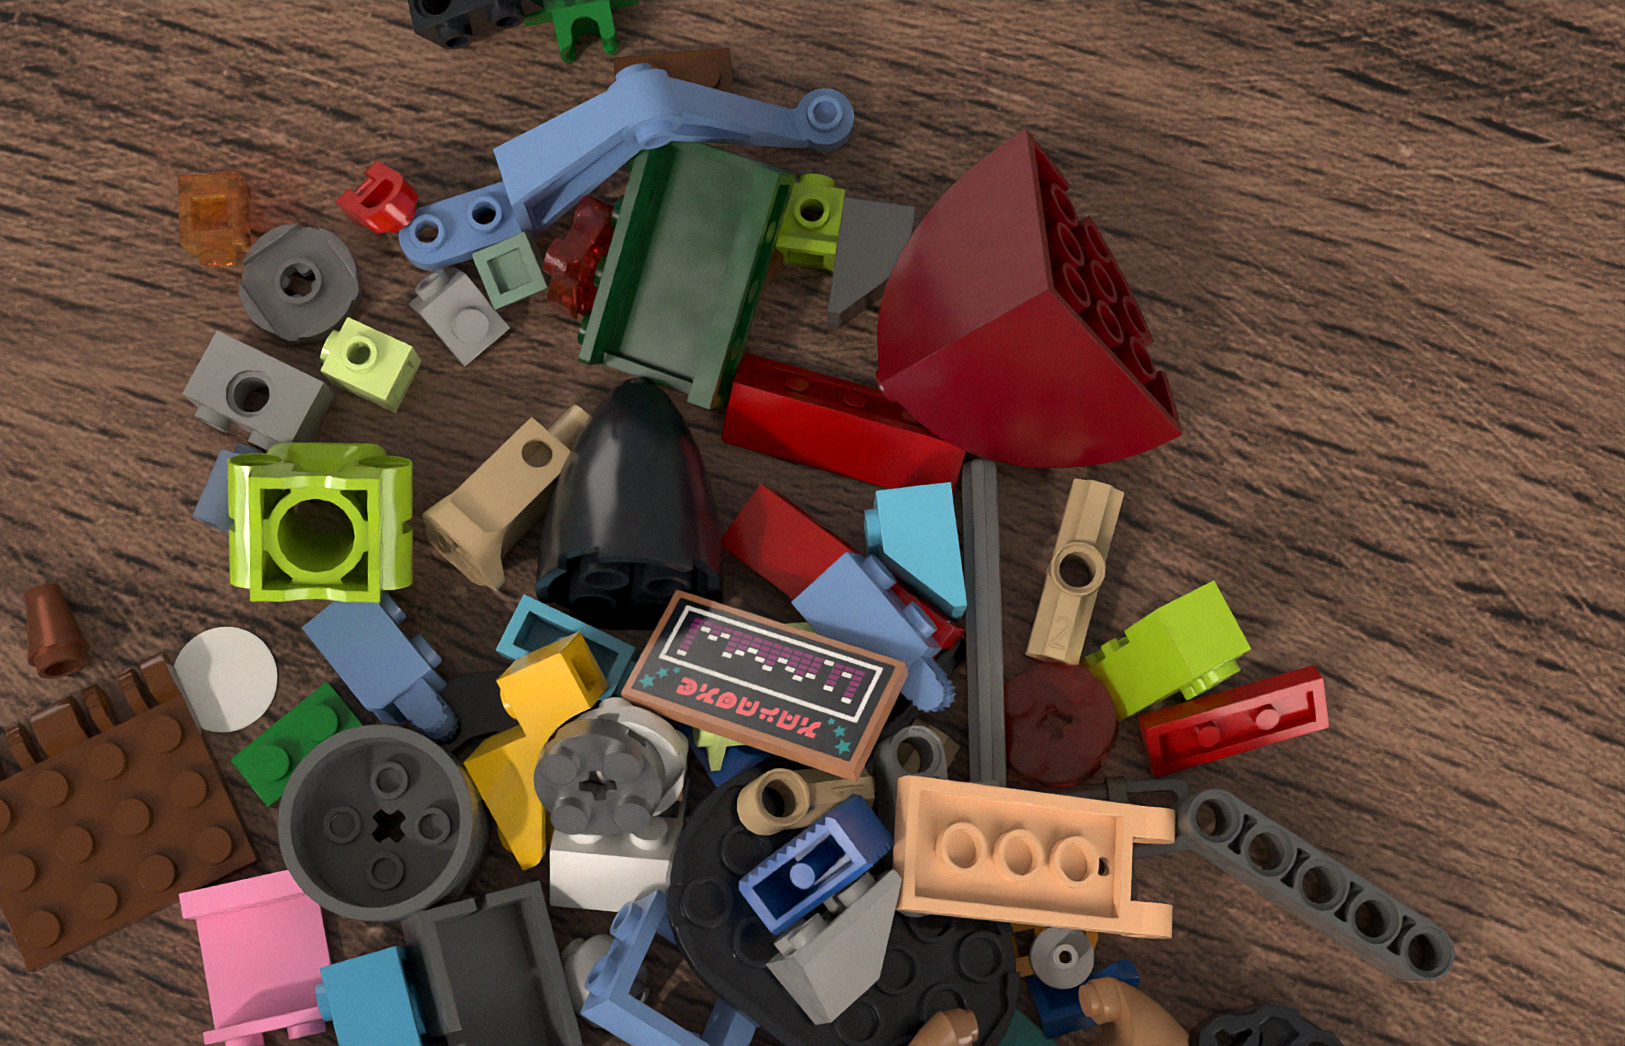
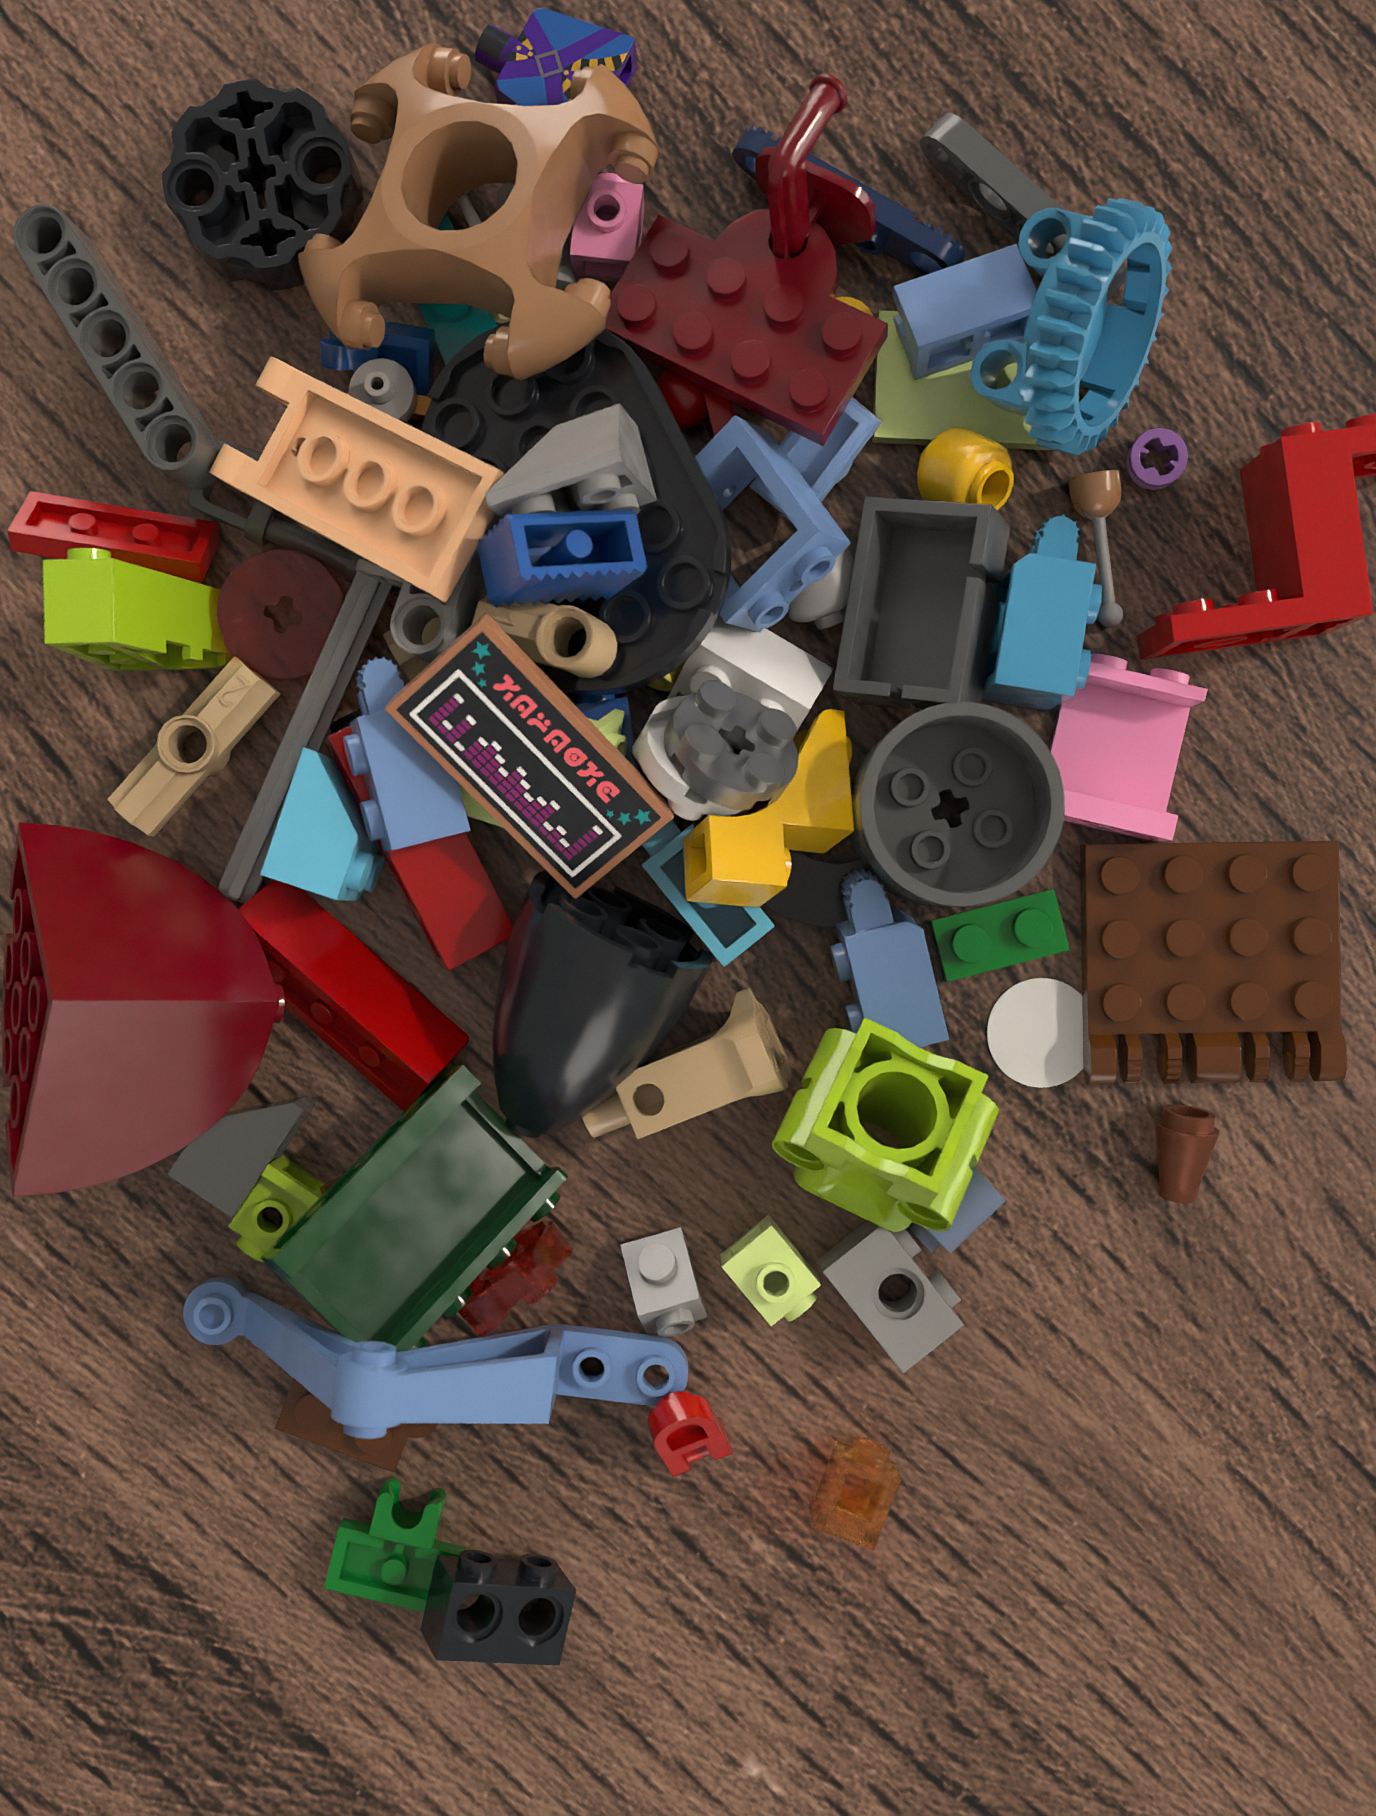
camera: 160 degrees left, 10 degrees up
flat silver plate [239,224,363,347] -> none
sand green tile [471,231,554,310] -> none

